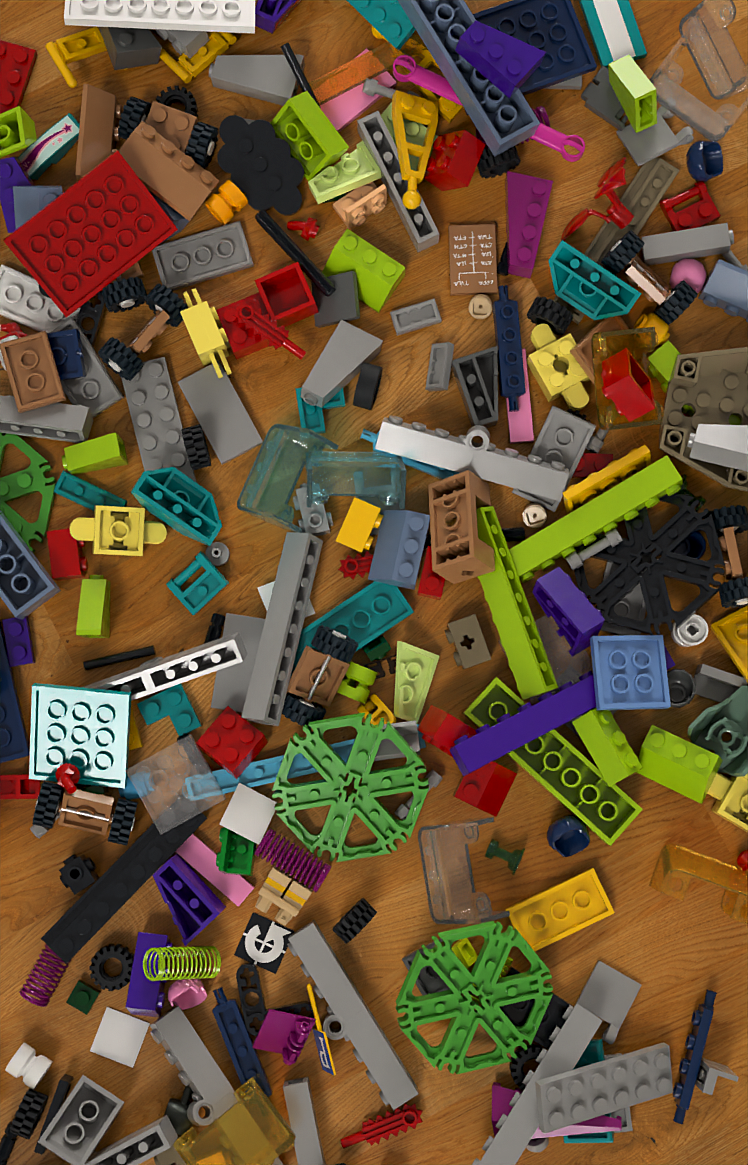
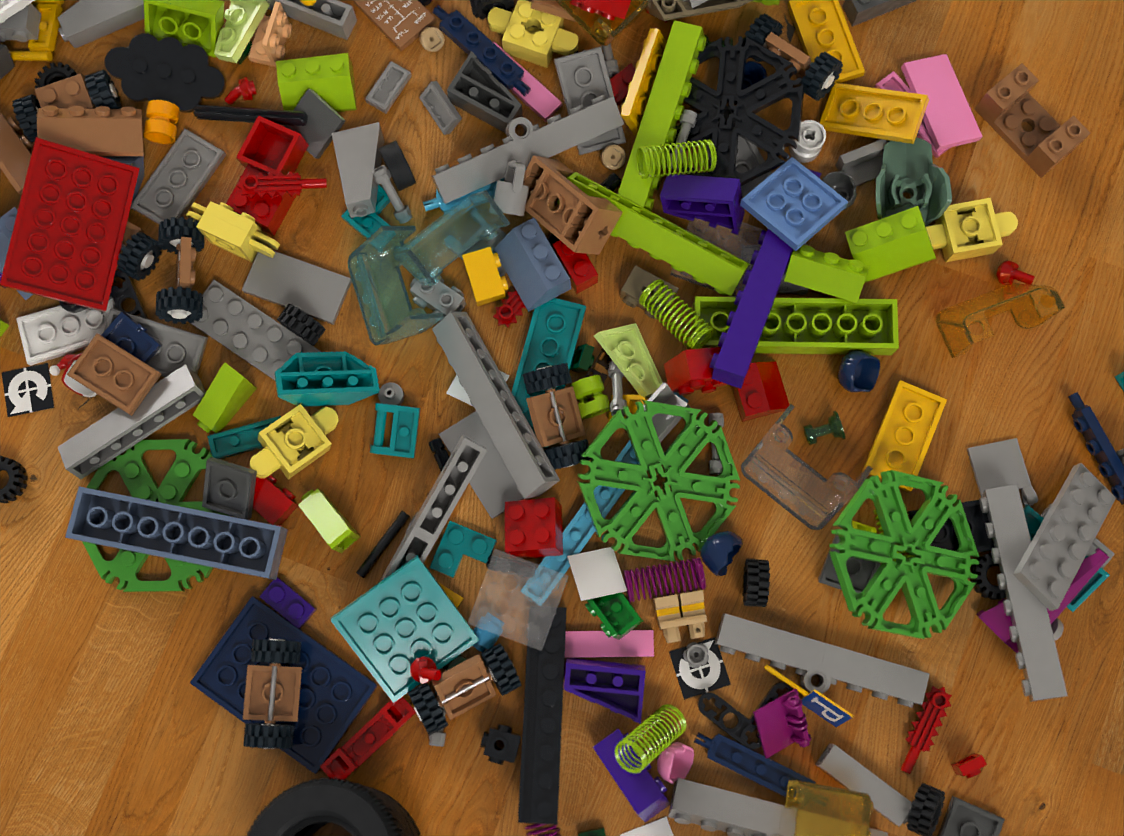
camera: 40 degrees left, 5 degrees down
black tyre [89,944,134,991] -> none
none -> dark grey tile [202,457,257,520]
none -> light grey bar [372,165,412,224]
none -> light grey piece [492,160,529,216]
none -> light grey bar [608,361,627,417]
none -> lime piece [636,139,717,179]
none -> lime piece [639,279,714,349]
none -> light grey plate [683,642,709,668]
none -> dark blue hair [700,531,743,576]

